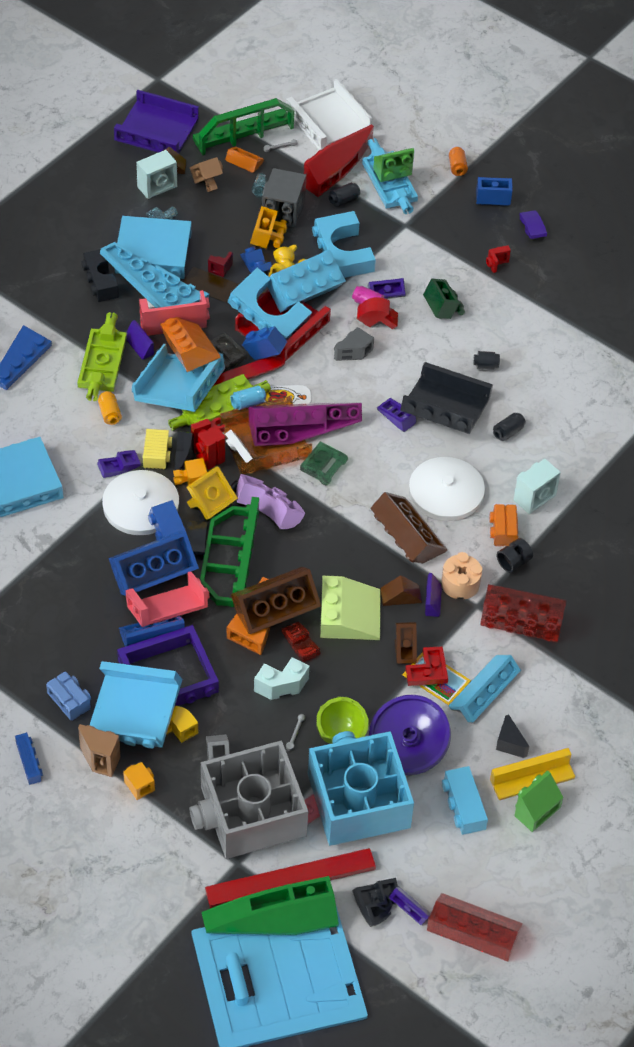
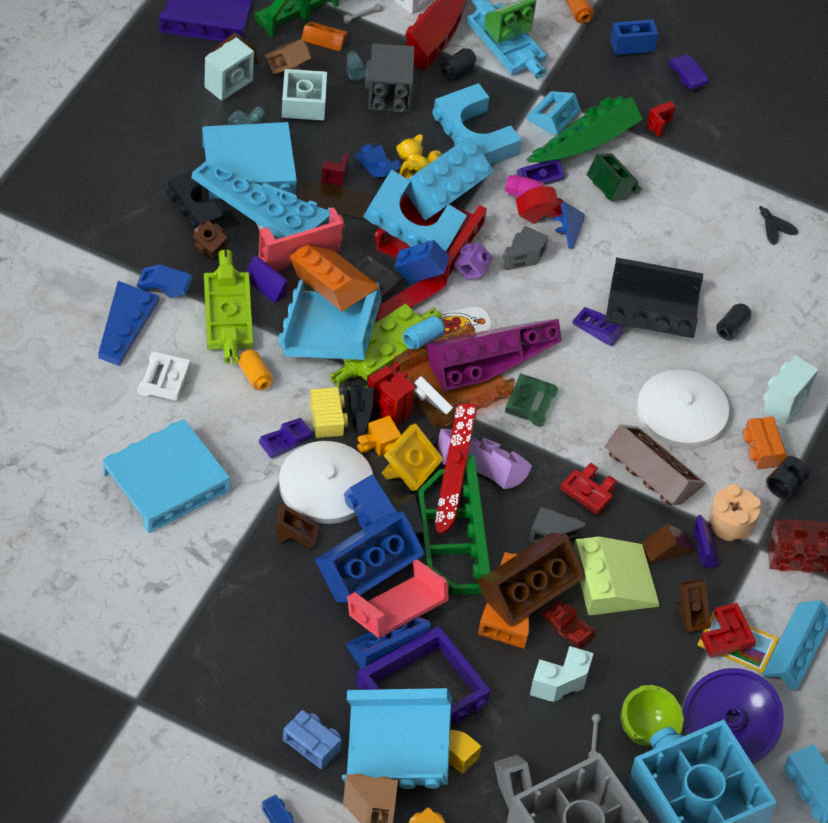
camera: 15 degrees left, 0 degrees up
light orange brick [250,206,287,249] -> none
black brick [473,351,500,370] -> none
none -> blue slope [136,264,193,298]
none -> white plate [137,352,190,401]
none -> reddish brown brick [193,221,229,260]
none -> reddish brown slope [275,503,319,549]
none -> light aqua brick [282,69,327,120]
none -> red piece [435,404,478,534]
none -> medium lavender brick [454,242,493,280]
none -> medium azure tile [526,91,581,135]
none -> green wedge [527,96,643,163]
none -> dark grey slope [529,507,586,543]
none -> blue piece [553,202,585,249]
none -> red plate [560,463,617,515]
none -> black piece [759,206,798,245]

